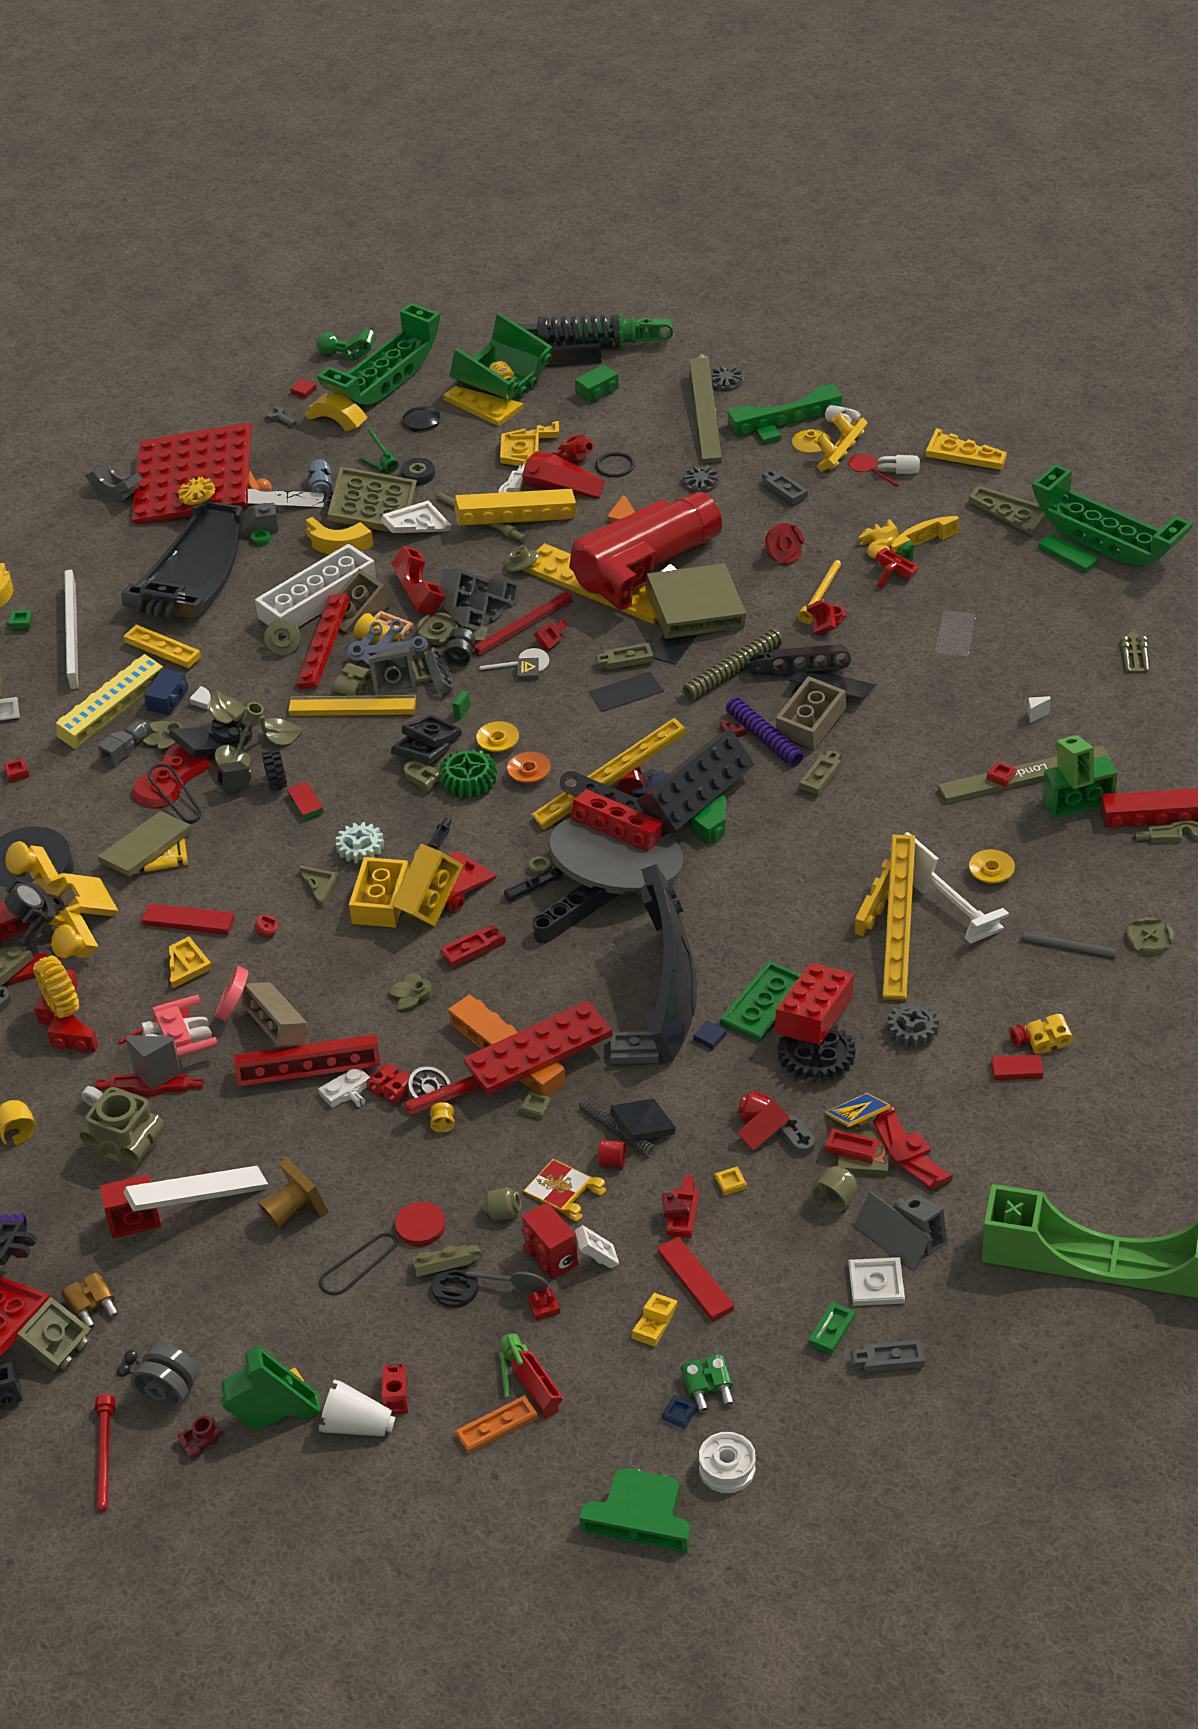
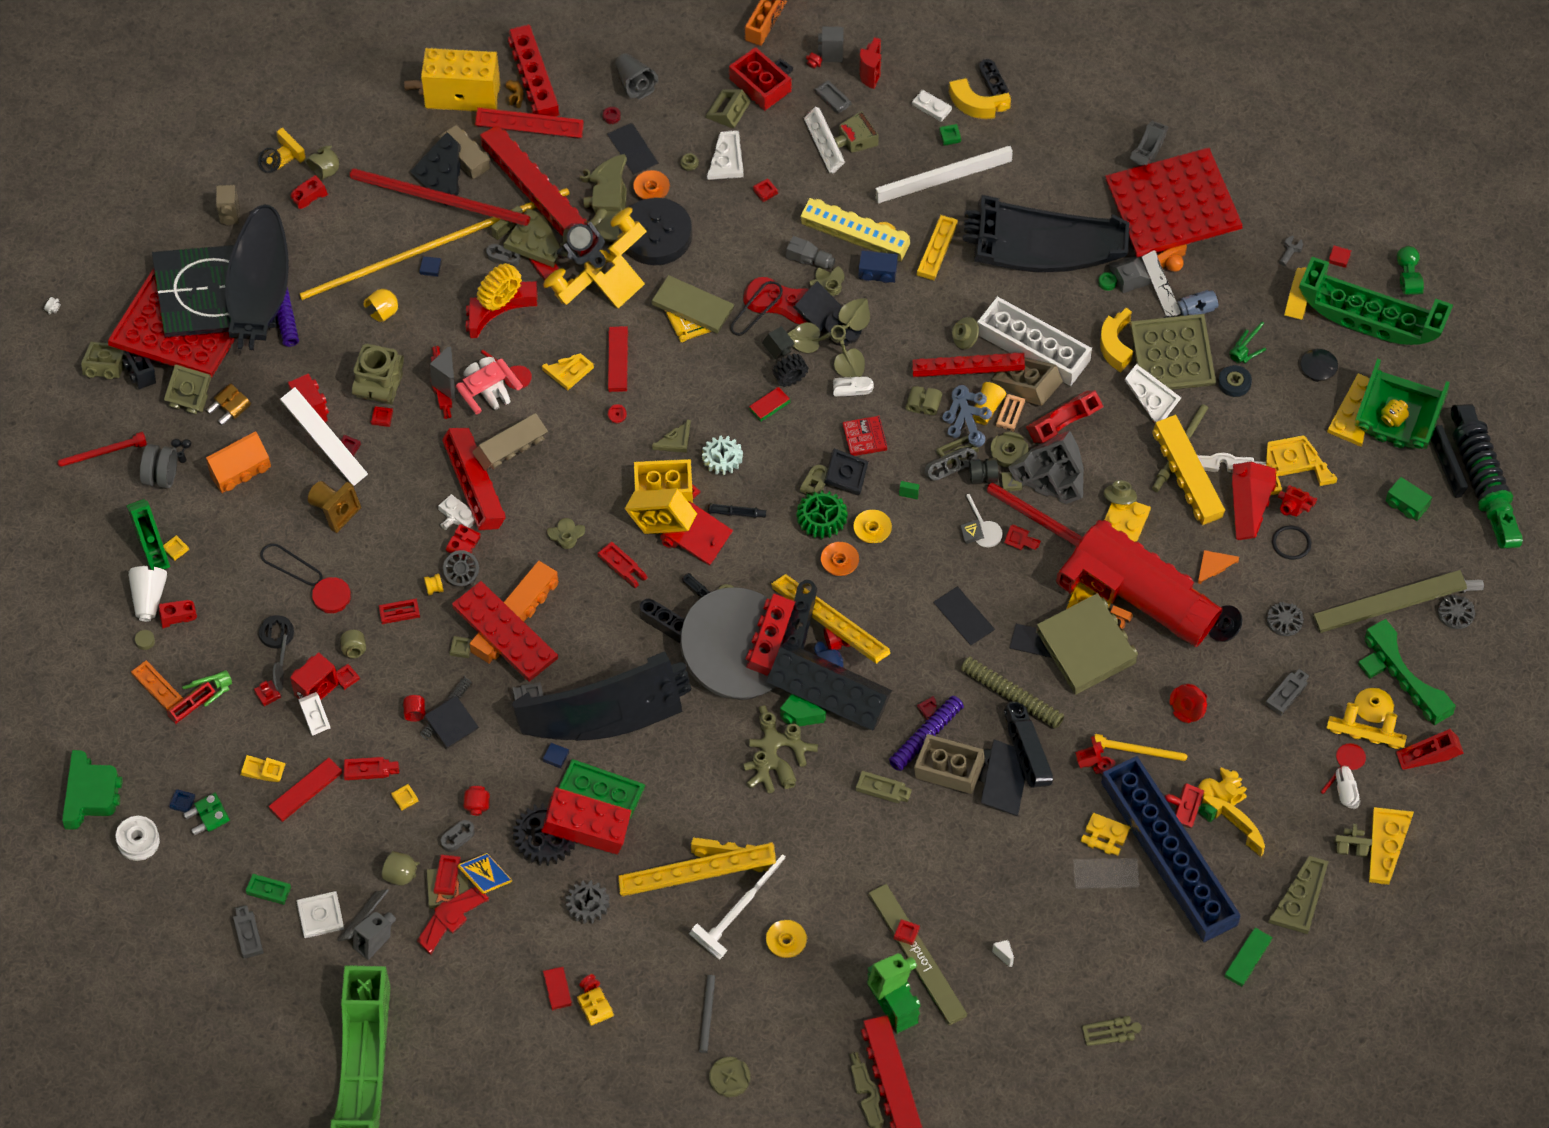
camera: 75 degrees right, 15 degrees up
white tile [81,1086,103,1106] -> none
dark red plate [177,1415,223,1460] -> none
yellow wheel [178,477,215,505] -> none
white tile [190,686,211,710] -> none
coral piece [214,965,248,1022] -> none
yellow tile [288,695,416,716] -> none
dark grey slope [368,644,417,696] -> none
black tile [401,714,462,748] -> none
red axle [404,1075,481,1115] -> none
olive hinge [411,1245,482,1277] -> none
flag [523,1159,606,1222] -> none
olive hinge [595,643,654,670] -> none
dark red tile [662,1193,689,1218] -> none
red tile [737,1100,790,1151] -> none
white hinge [825,405,861,424] -> none
green slope [1032,464,1193,565] -> none
none -> olive tile [135,630,155,650]
none -> orange slope [206,431,271,493]
none -> red tile [371,406,393,427]
none -> red tile [379,598,420,624]
none -> olive plant [743,705,818,793]
none -> white arm [833,377,874,397]
none -> red tile [843,416,887,456]
none -> yellow plate [1081,813,1130,856]
none -> dark blue brick [1101,756,1241,943]
none -> olive hips [1334,823,1373,857]
none -> red slope [1396,729,1464,770]

